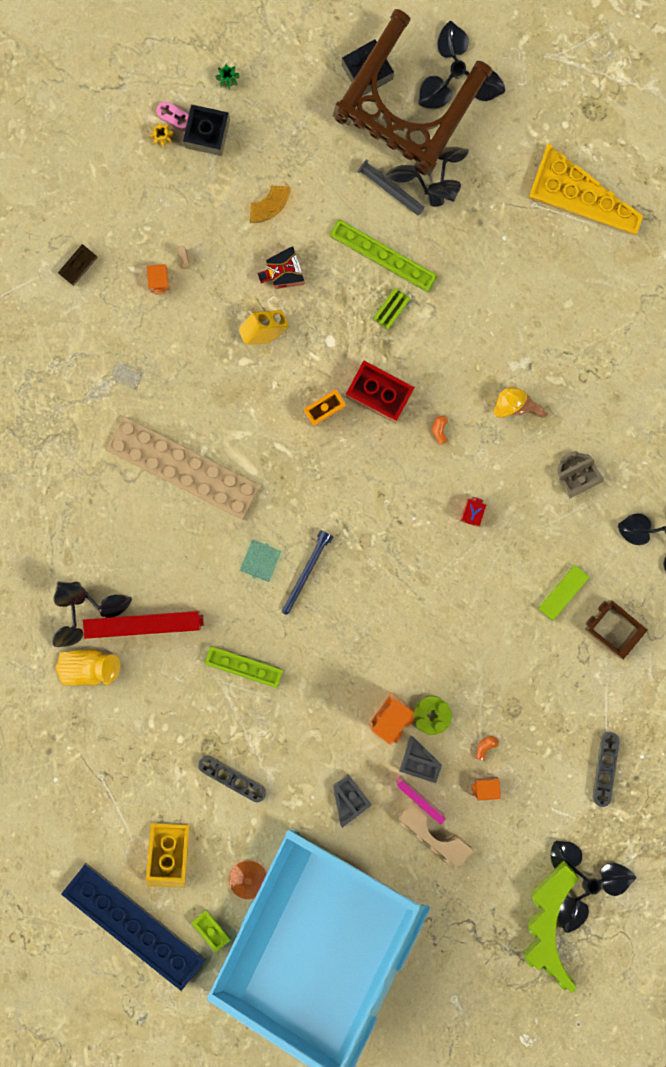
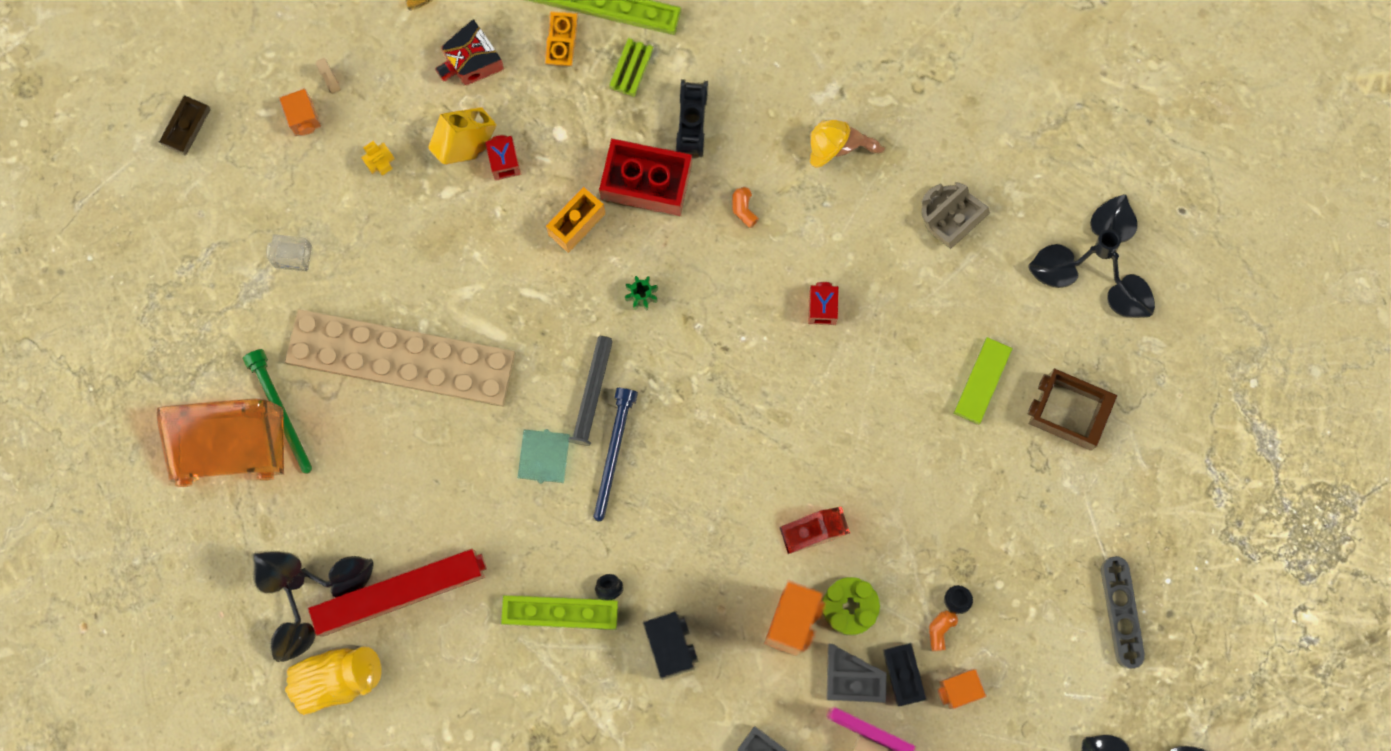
camera: 15 degrees left, 10 degrees down
none -> clear orange windscreen [157,399,284,487]
none -> green piece [242,349,312,474]
none -> yellow gear [361,140,395,176]
none -> red brick [485,135,521,181]
none -> light orange slope [545,11,578,66]
none -> dark grey axle [568,336,613,446]
none -> black plate [595,574,624,600]
none -> green gear [625,275,658,311]
none -> black brick [643,611,698,680]
none -> black piece [676,79,708,158]
none -> clear red slope [779,506,850,554]
none -> black plate [882,643,927,707]
none -> black plate [944,585,973,614]

